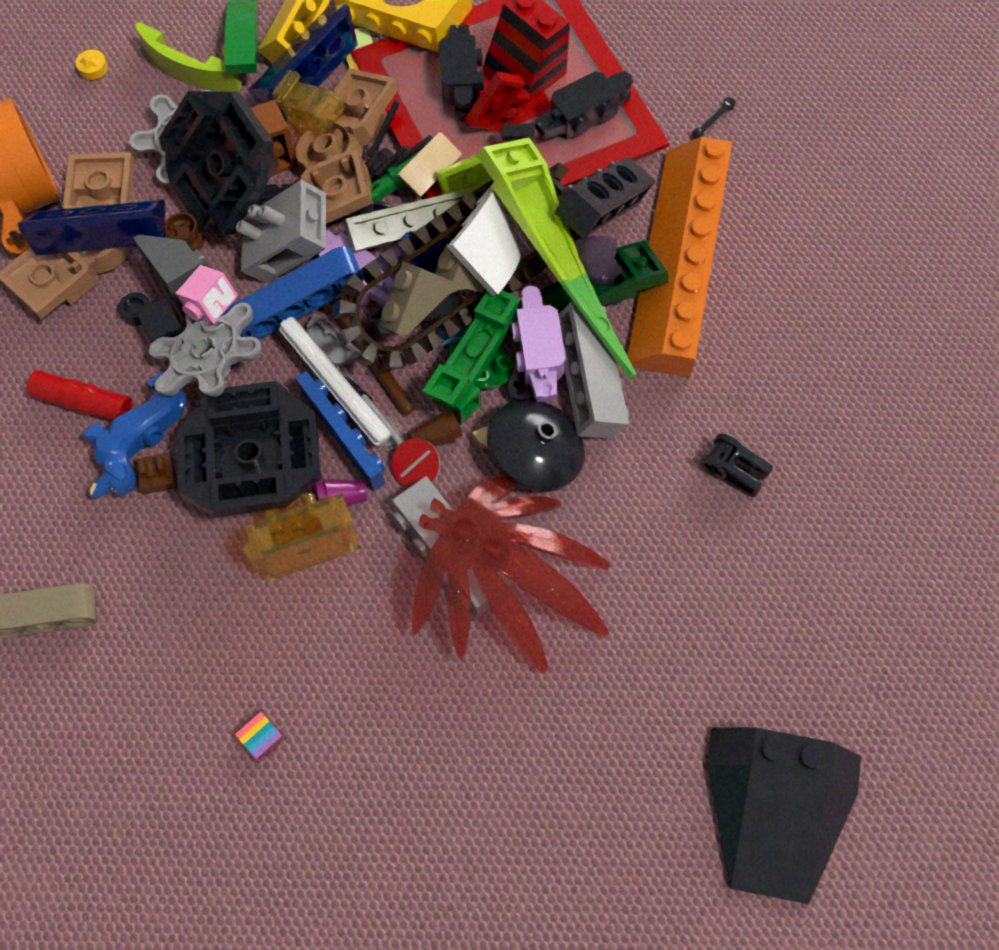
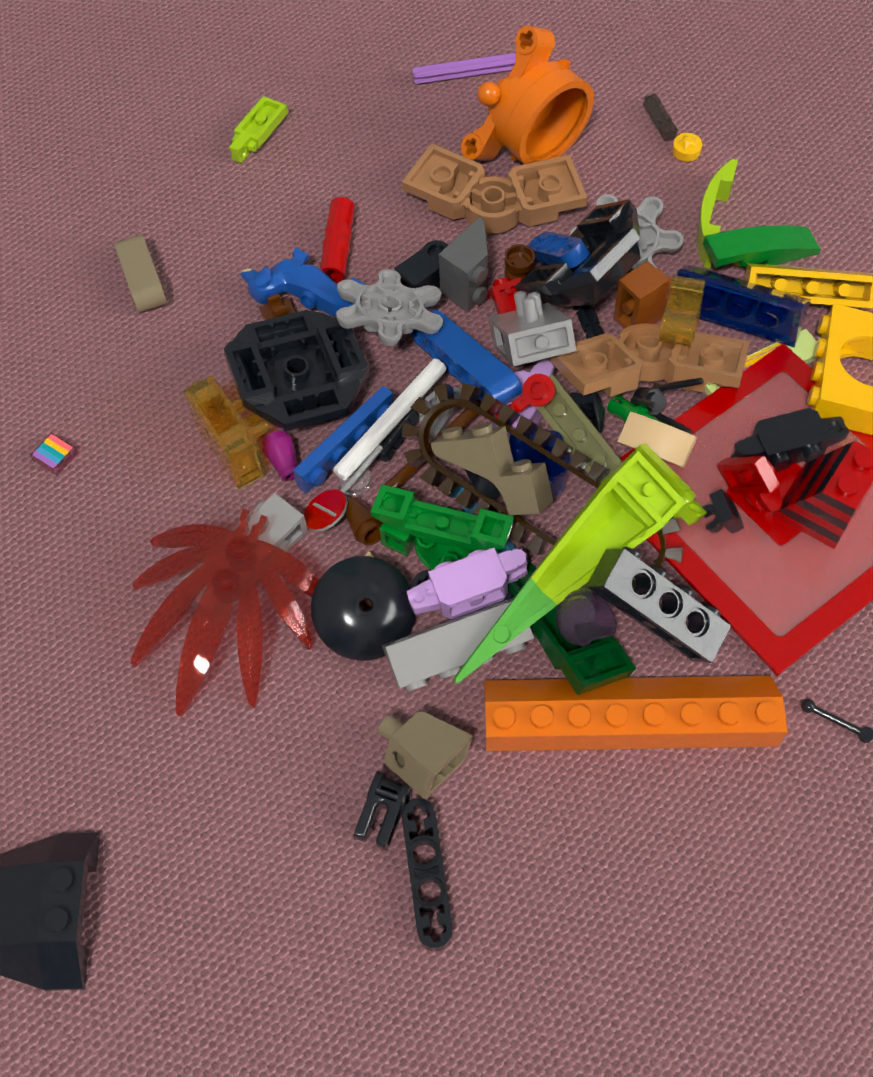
camera: 80 degrees right, 5 degrees down
clear blue slope [17,199,165,256] -> none
bright pink brick [175,265,238,324] -> none
white slope [447,182,521,295] -> none
black hinge [535,71,633,140] -> none
none -> dark tan torso [378,711,473,799]
none -> black beam [402,799,453,952]
none -> red bracket [487,277,521,314]
none -> red plate [495,374,555,418]
none -> blue beam [527,232,590,269]
none -> clear smoke axle [643,93,678,141]

